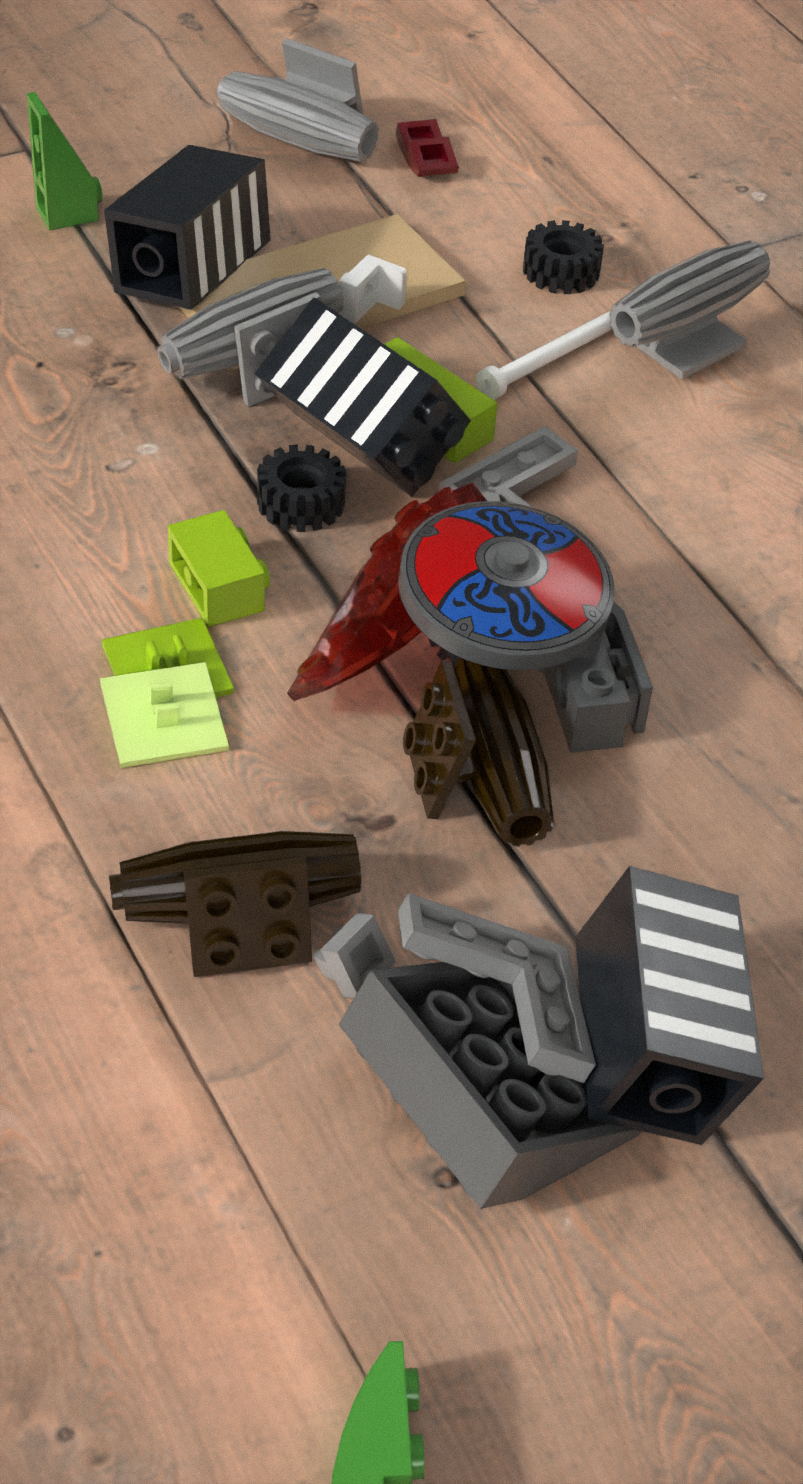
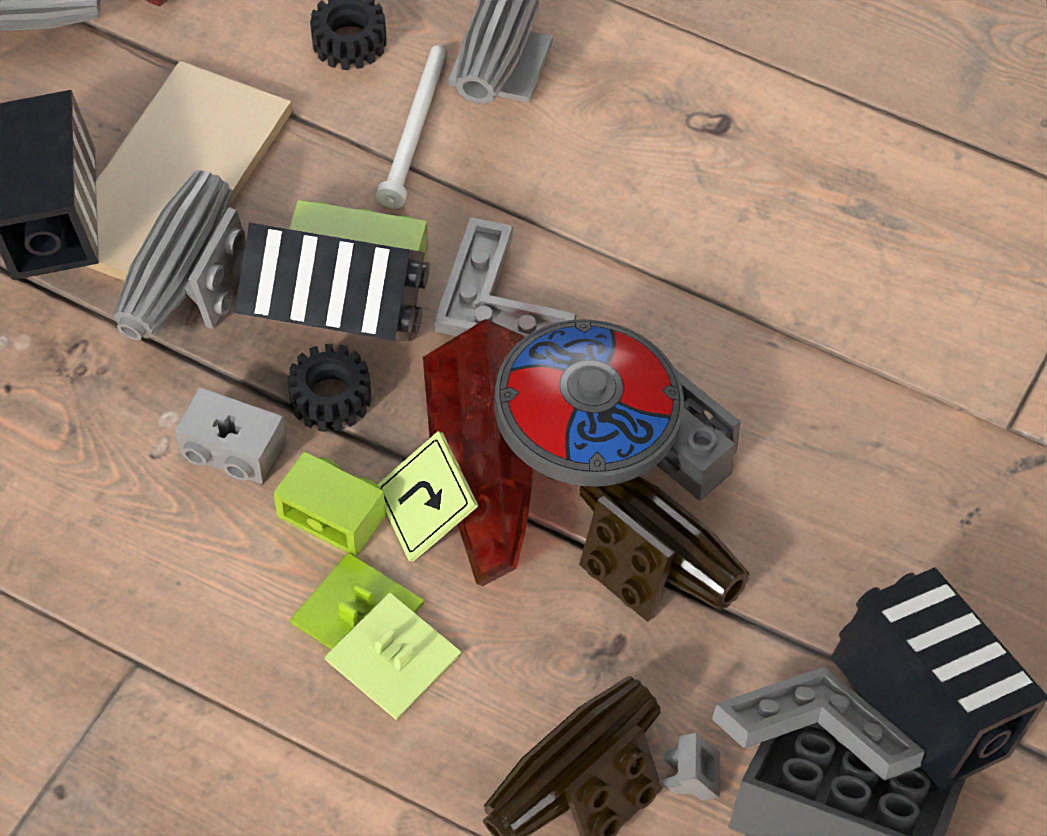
camera: 30 degrees left, 10 degrees up
white bracket [338,254,407,324] -> none
none -> light grey brick [175,387,286,485]
none -> yellowish green piece [377,431,478,562]

